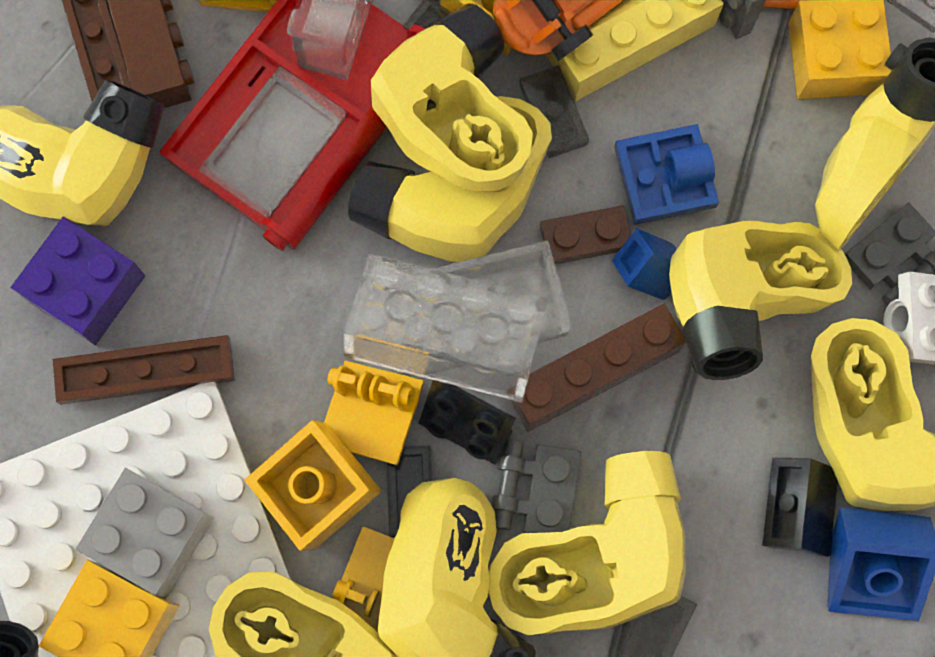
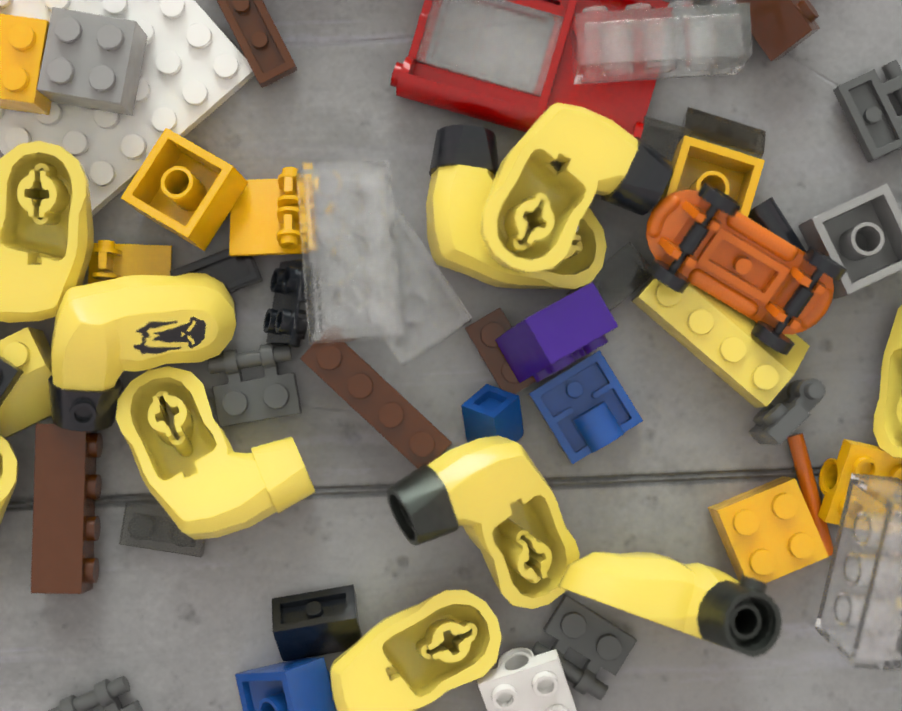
camera: 70 degrees right, 10 degrees up
none -> dark purple brick [495,282,618,383]

